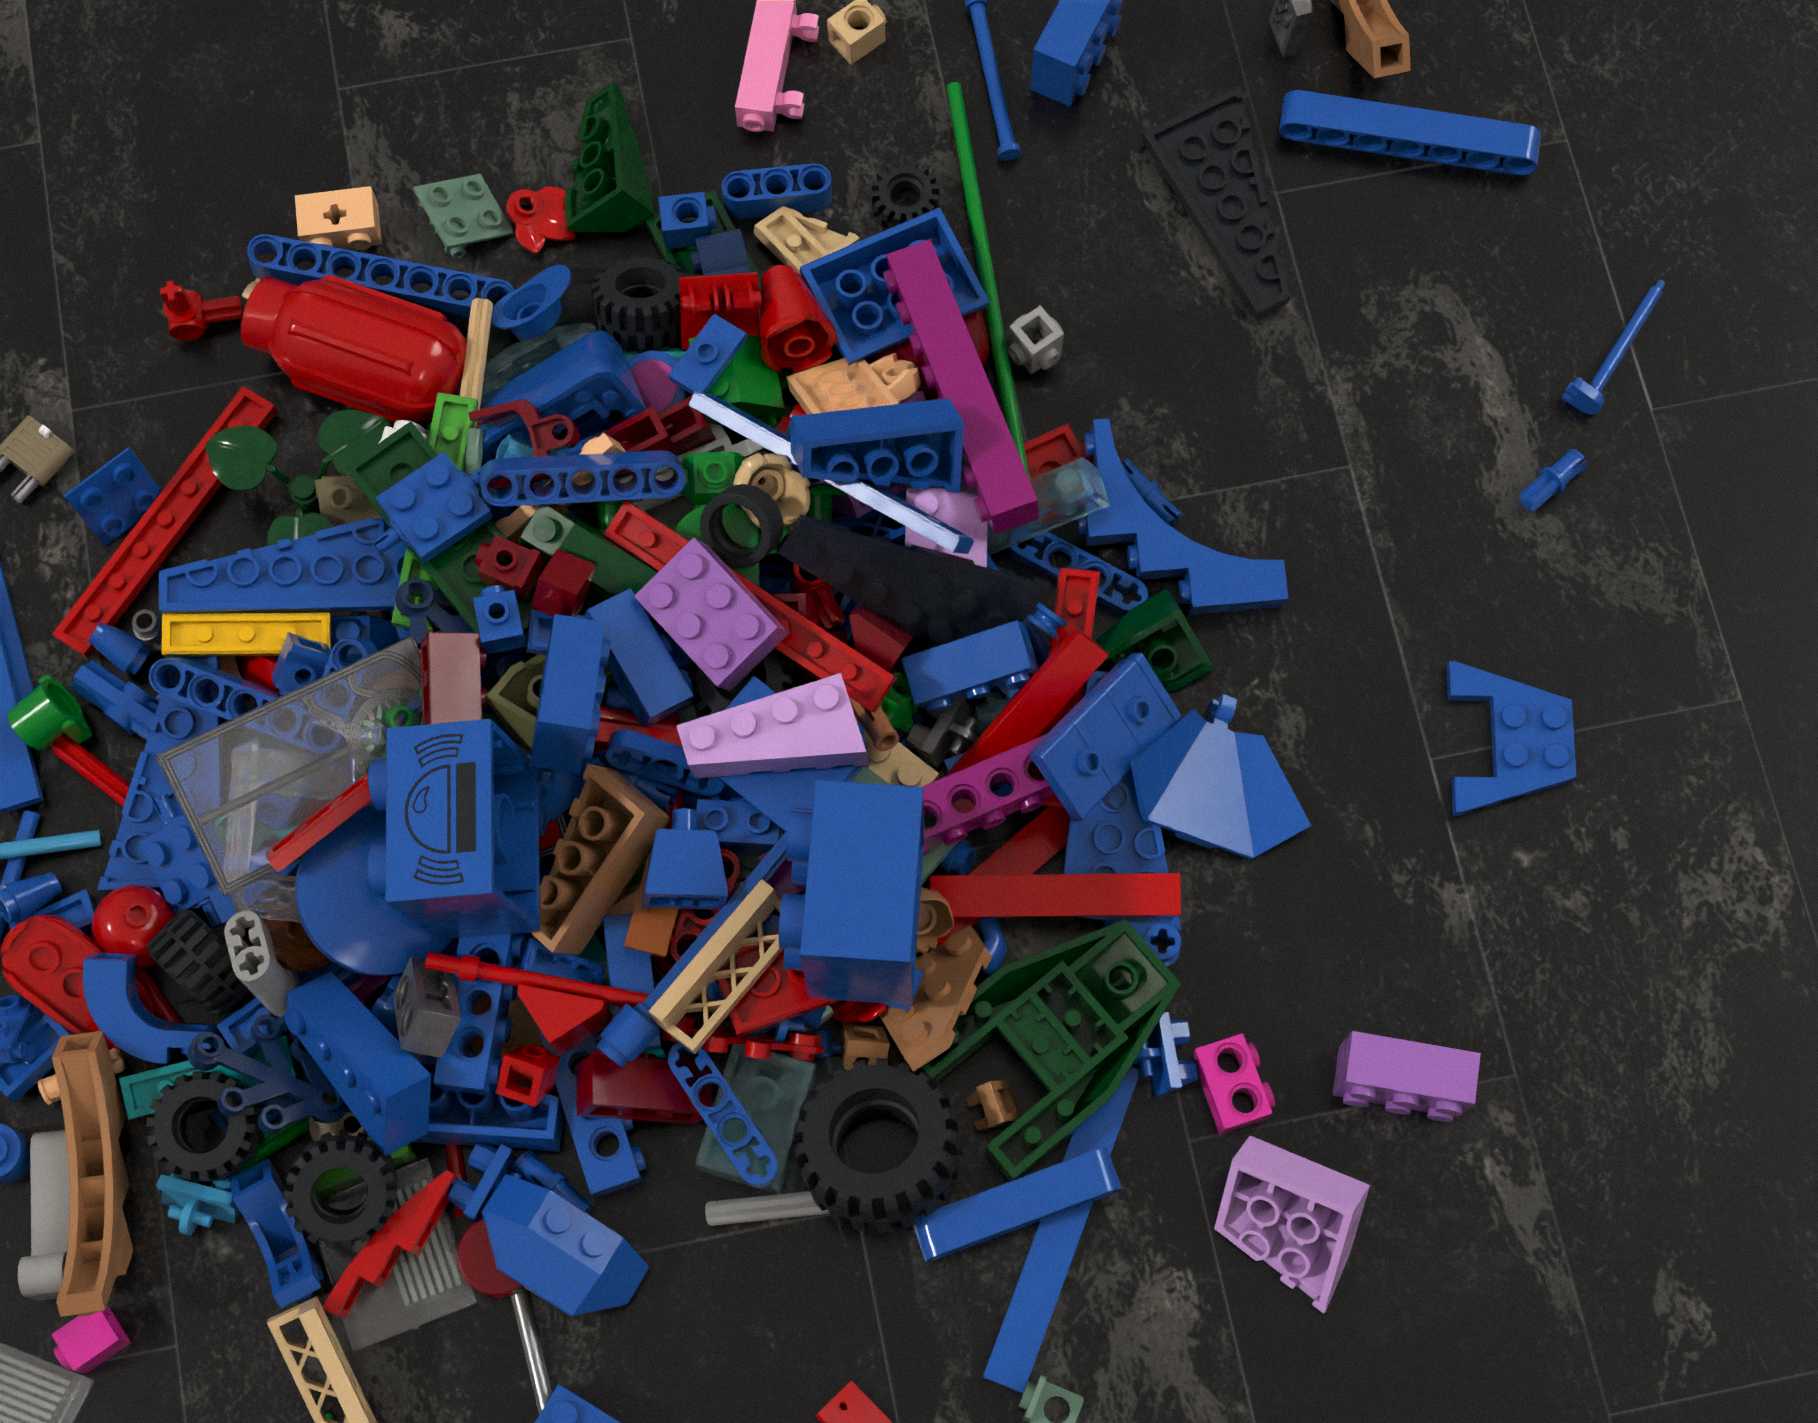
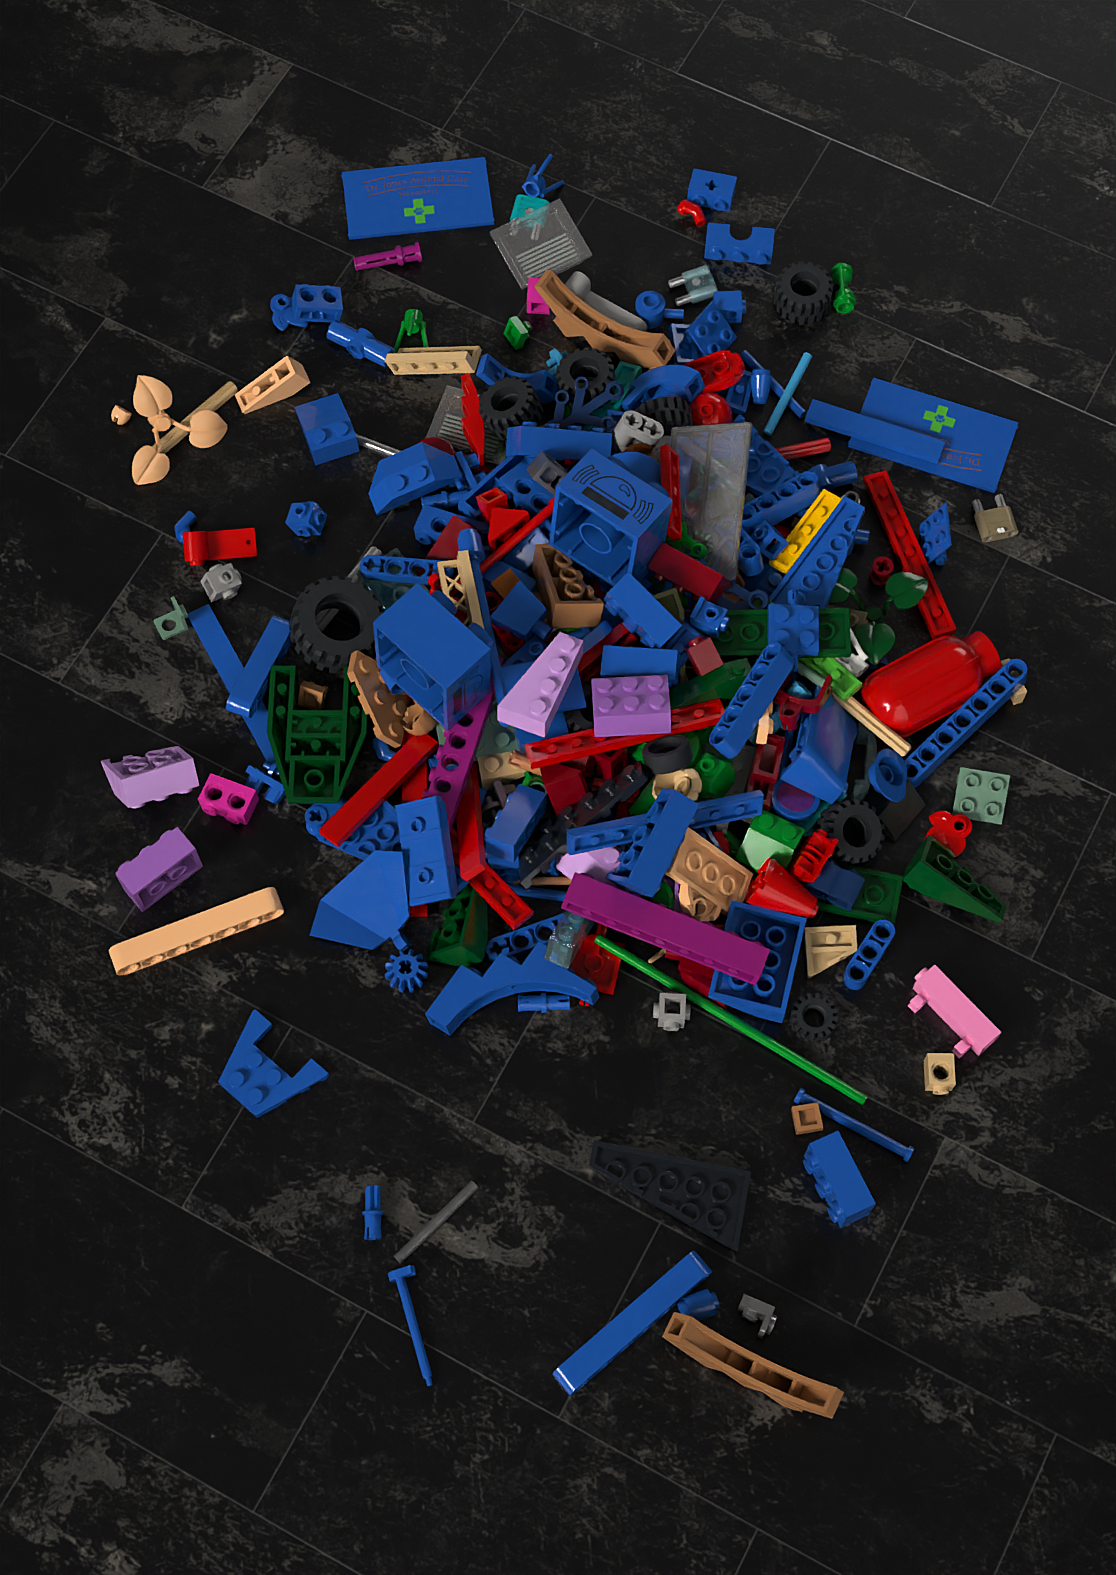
camera: 130 degrees right, 5 degrees down
green piece [7,675,93,751] -> none
blue cone [87,621,152,675] -> none
red axle [160,281,244,340] -> none
light nougat brick [295,186,382,251] -> none
dark red brick [474,535,544,601] -> none
blue brick [658,192,717,249] -> none
blue plate [668,314,748,395] -> none
blue bush [1026,602,1068,640] -> none
none -> light nougat beam [109,887,284,975]
none -> light grey brick [200,563,242,602]
none -> blue brick [285,501,327,537]
none -> blue gear [385,949,428,993]
none -> flat silver bar [394,1181,479,1264]
none -> green tile [503,316,533,350]
none -> blue brick [677,1289,720,1321]
none -> medium nougat tile [791,1102,823,1135]
none -> dark red bush [869,557,894,587]

